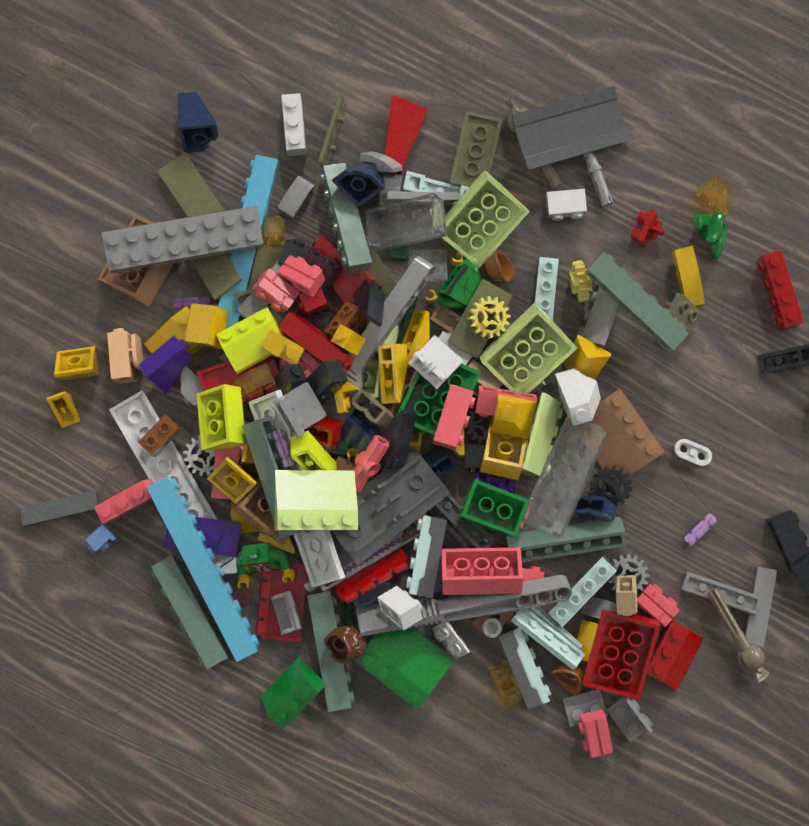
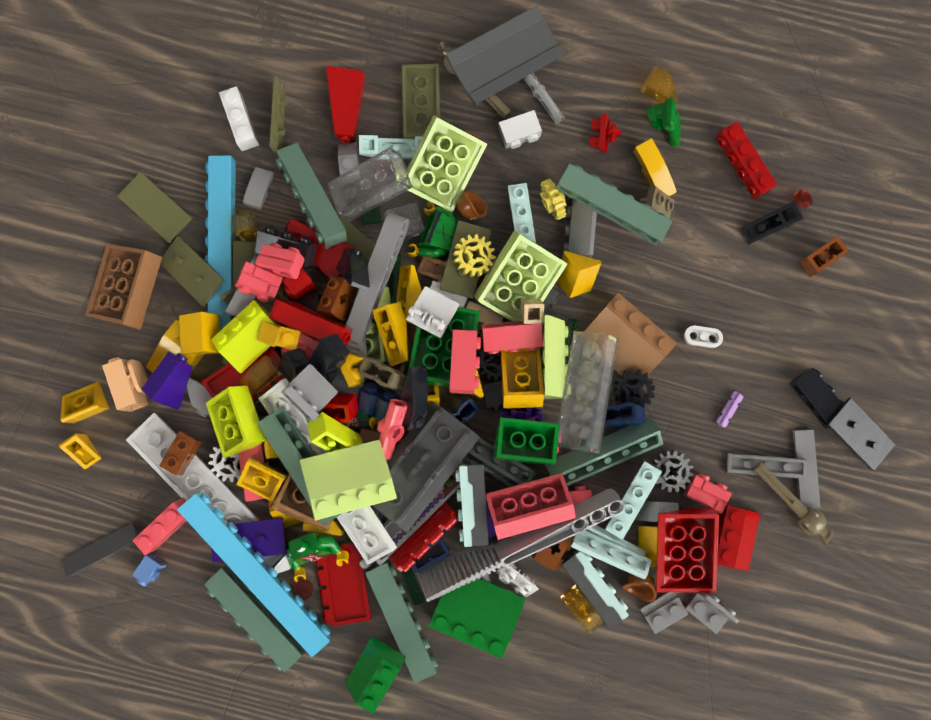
camera: 15 degrees left, 0 degrees up
light grey brick [102,206,264,274] -> none
medium lavender axle [173,296,211,310] -> none
dark blue slope [178,92,219,153] -> none
light grey hinge [271,591,303,635] -> none
lavender axle [272,429,294,468] -> none
reddish brown hair [324,626,366,664] -> none
yellow brick [331,324,366,356] -> none
dark blue slope [332,162,386,207] -> none
light grey slope [360,151,402,173] -> none
white brick [378,586,423,630] -> none
light grey tile [381,191,460,203] -> none
light grey tile [482,618,502,638] -> none
yellow slope [490,394,536,439] -> none
white slope [555,368,601,426] -> none
coral brick [578,709,613,758] -> none
tan brick [616,575,637,616] -> none
none -> tan brick [520,299,544,324]

